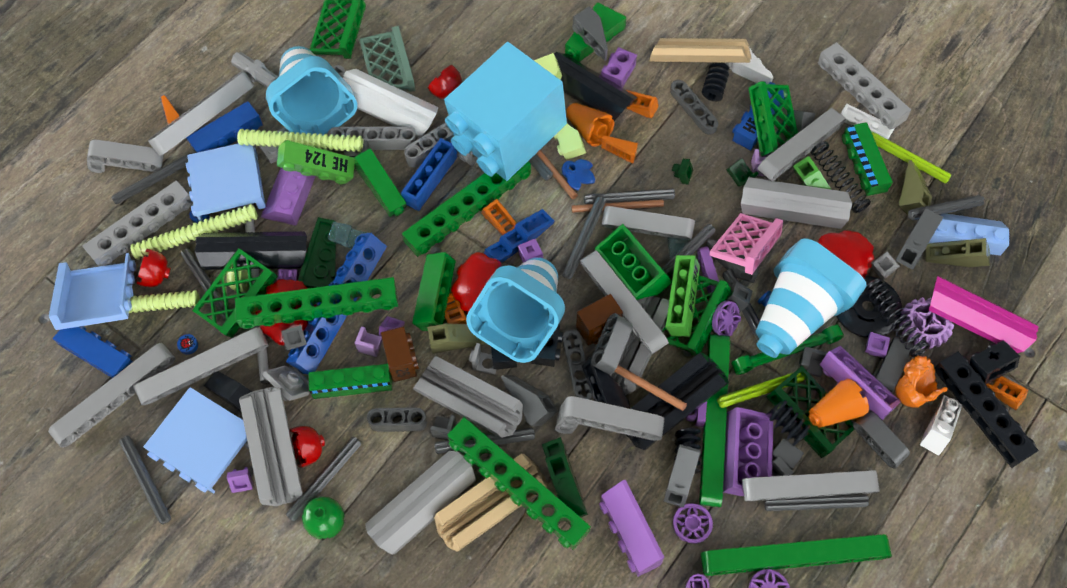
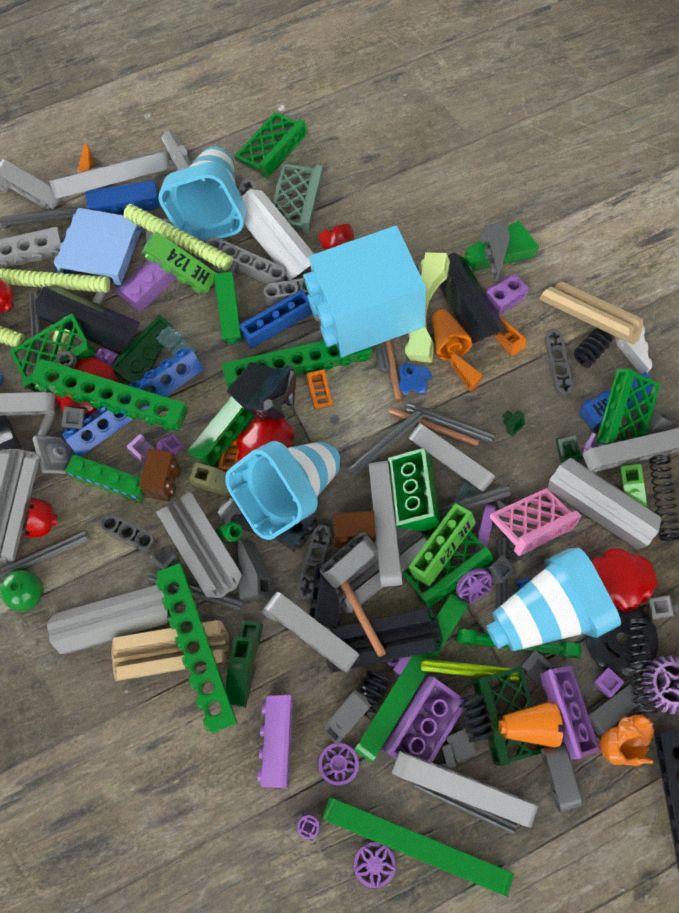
camera: 25 degrees right, 5 degrees up
blue slope [484,209,555,263] -> none
medium lavender piece [518,239,543,263] -> none
white slope [920,395,962,456] -> none
none -> dark grey bush [57,351,77,368]
none -> green cone [216,522,242,542]
none -> black helmet [227,362,297,420]

